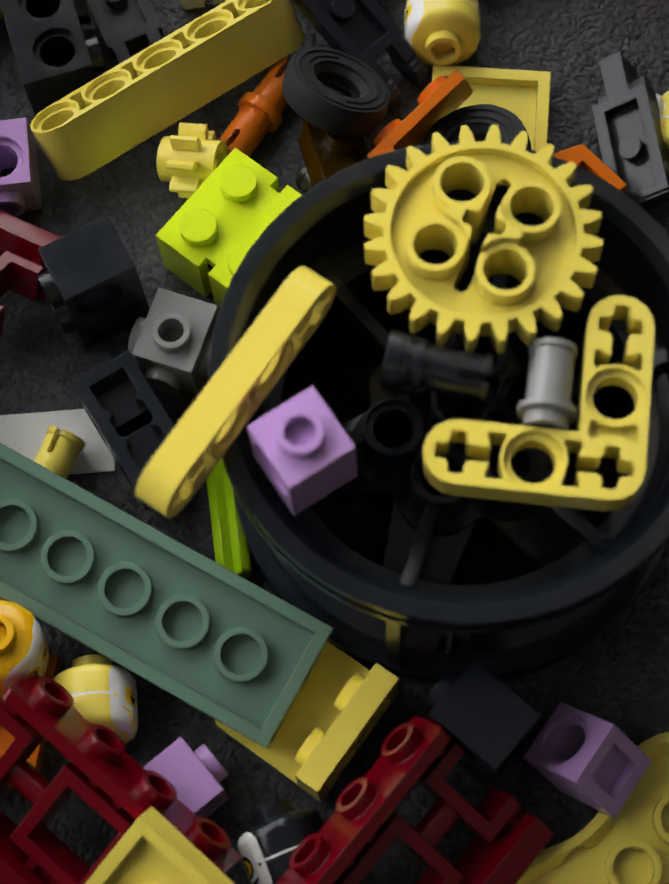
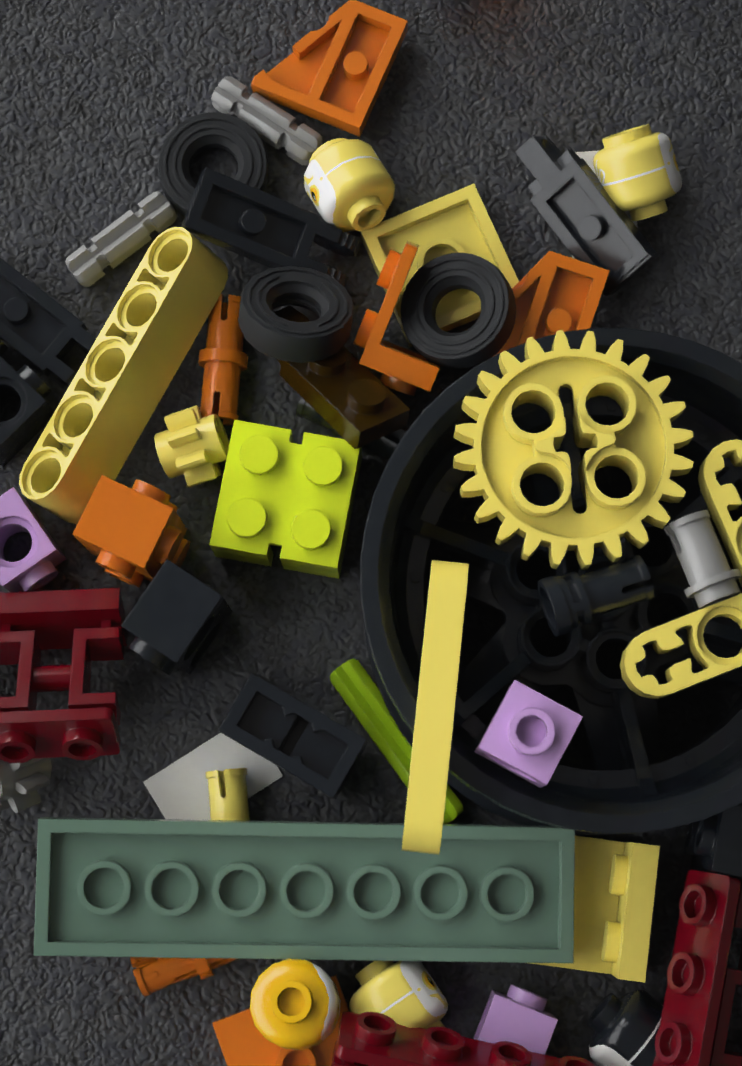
camera: 30 degrees left, 10 degrees up
light grey brick [128,288,219,395] -> none
none -> orange brick [72,475,190,588]

